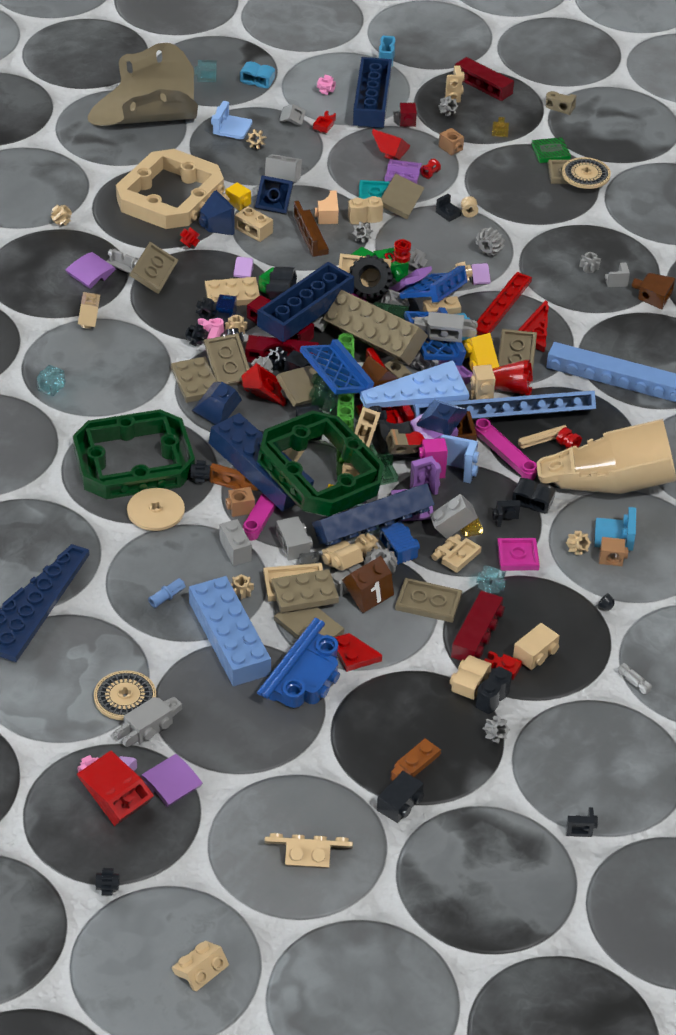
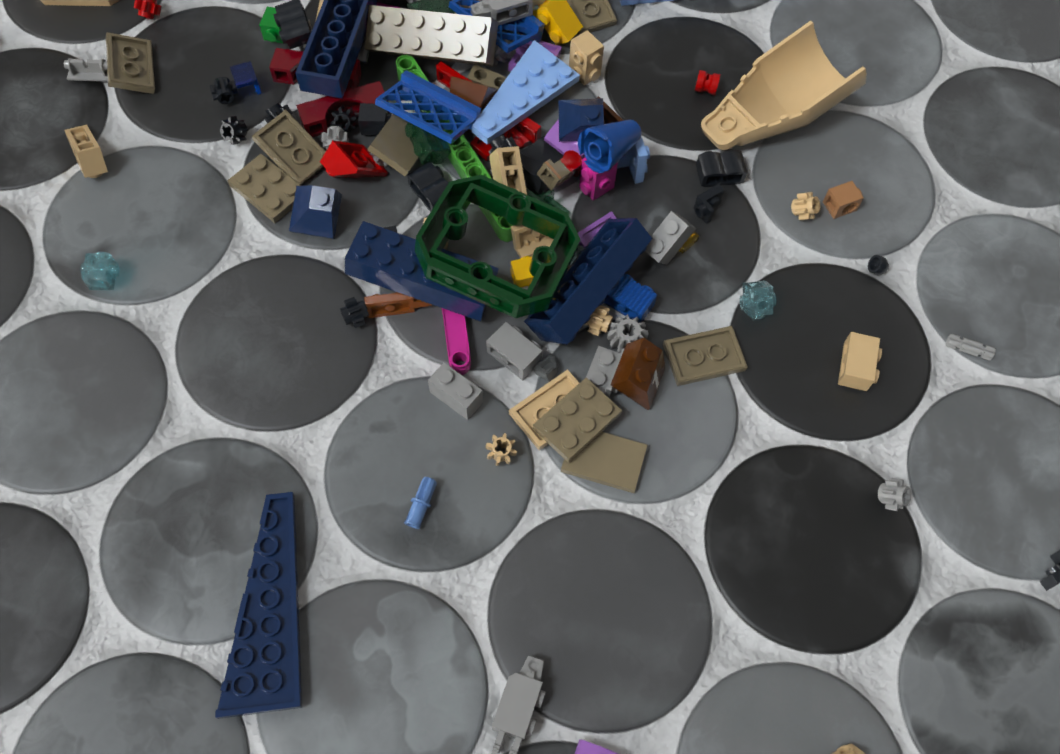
camera: 30 degrees left, 20 degrees up
medium lavender slope [66,252,116,289] -> none
dark green panel [73,409,195,500] -> none
piece [94,670,156,720] -> none
tan piece [127,488,185,531] -> none
medium blue brick [189,576,271,686] -> none
bright pink bar [198,318,225,339] -> none
tan plate [205,277,260,307] -> none
tan gear [225,315,247,334] -> none
medium nougat brick [225,487,255,517] -> none
lavender slope [234,257,253,278] -> none
blue brick [257,618,340,708] -> none
tan brick [322,541,364,571] -> none
red wing [334,633,382,672] -> none
black brick [377,771,424,823] -> none
dark orange hinge [391,738,441,781] -> none
medium lavender bracket [410,456,441,495] -> none
medium blue brick [412,390,596,419] -> none
tan plate [431,534,481,573] -> none
tan brick [450,655,492,700] -> none
dark red brick [451,590,505,661] -> none
dark pink piece [475,418,537,480] -> none
black brick [476,666,512,714] -> none
red plate [484,651,522,680] -> none
red cone [492,360,533,396] -> none
dark pink tile [497,538,540,571] -> none
tan axle [518,425,567,449] -> none
dark azure bracket [594,507,636,551] -> none
none -> blue cone [578,119,641,173]

